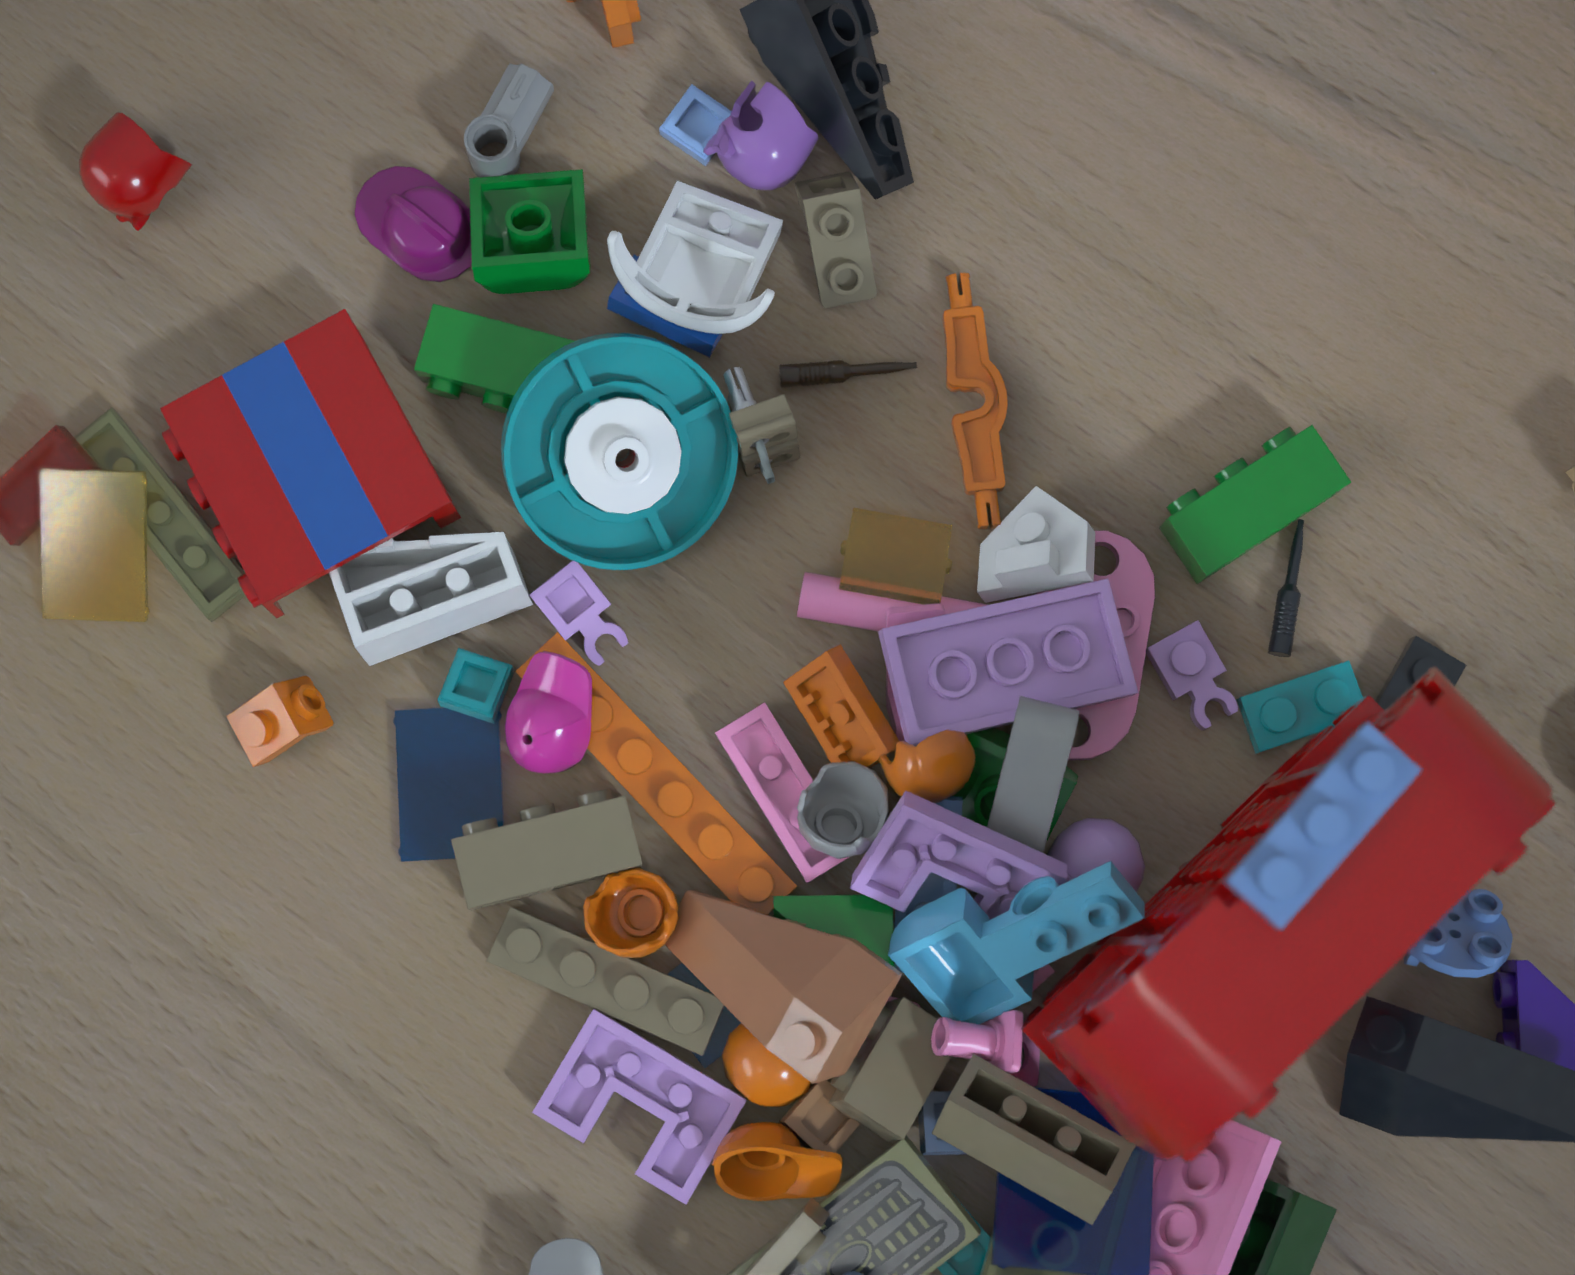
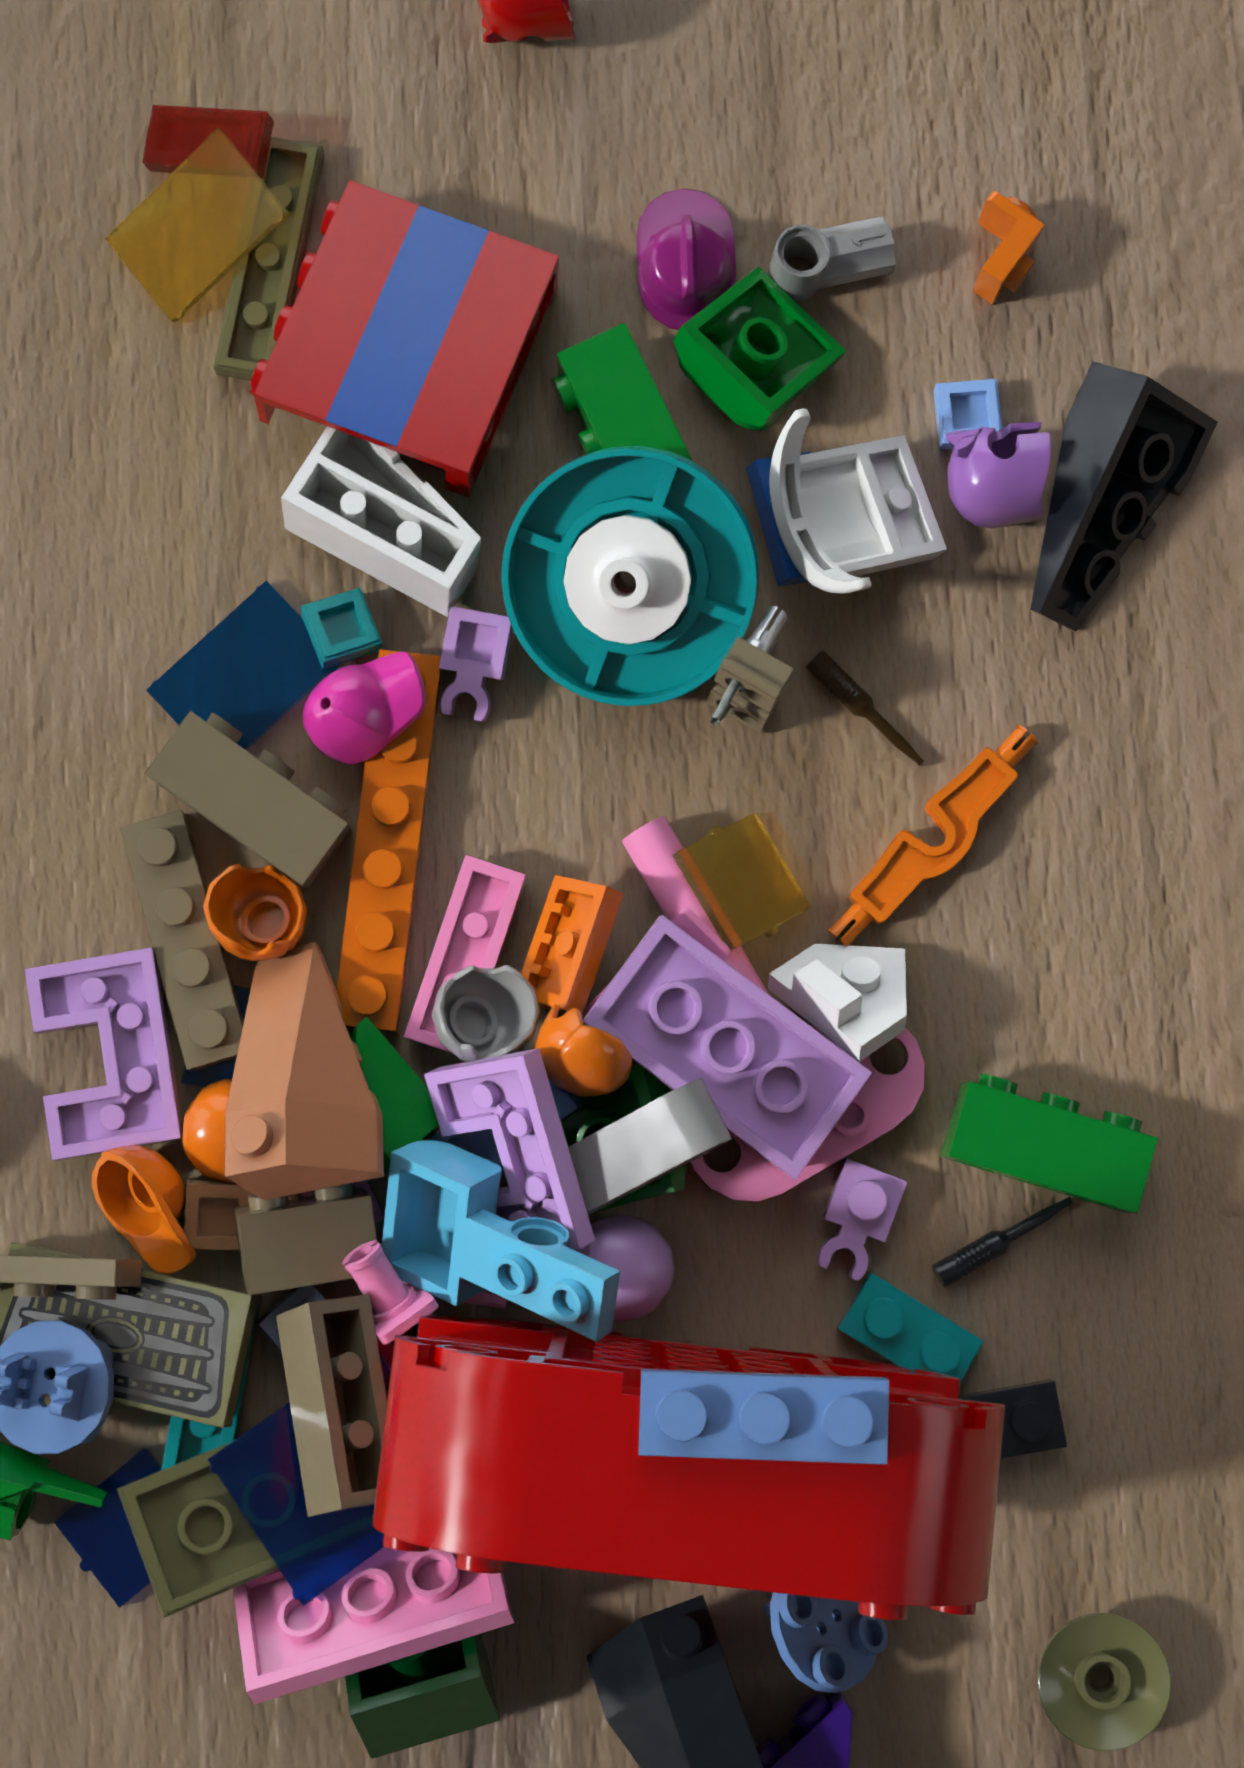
camera: 50 degrees right, 0 degrees up
orange bracket [226,675,334,767] -> none
dark tan bracket [795,171,877,308] -> none

